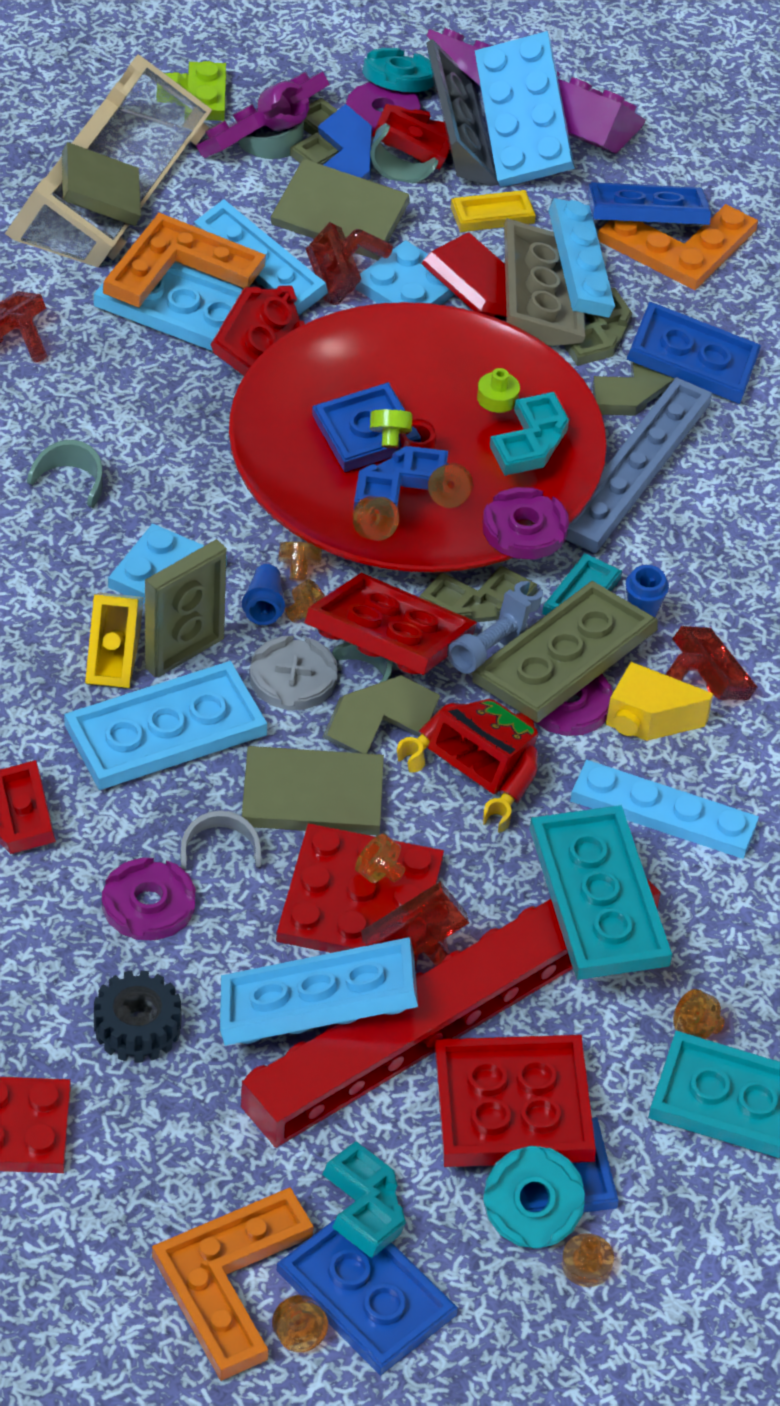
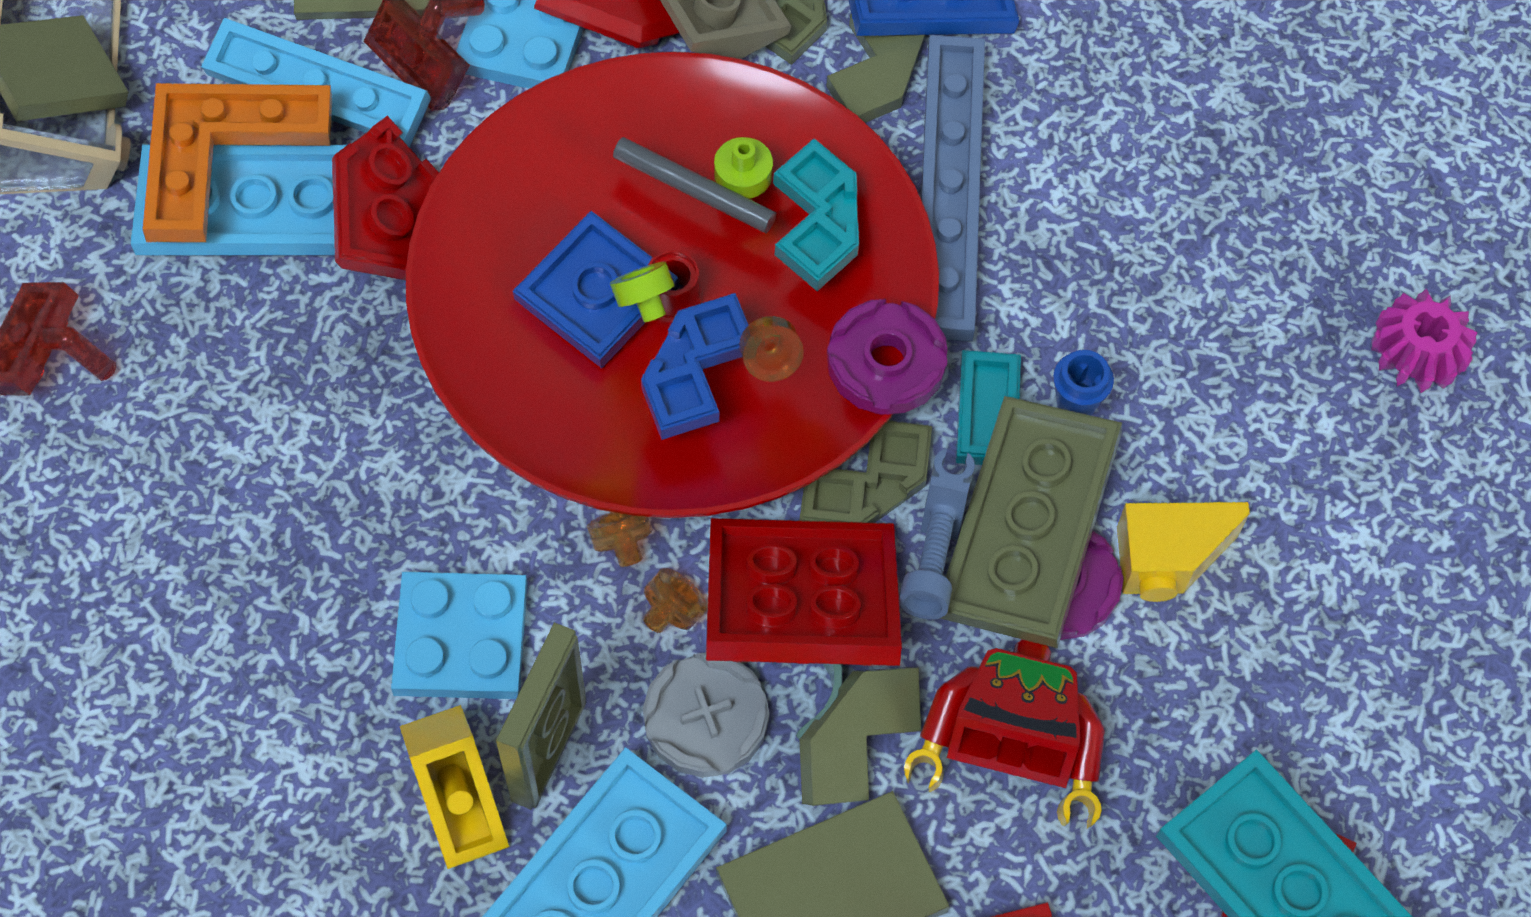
camera: 25 degrees left, 15 degrees up
sand green helmet [27,440,103,508] -> none
blue cone [242,564,285,625] -> none
clear orange tile [353,496,399,541] -> none
medium azure plate [570,759,759,859] -> none
clear red plate [665,626,758,700] -> none
none -> dark grey bar [613,137,777,233]

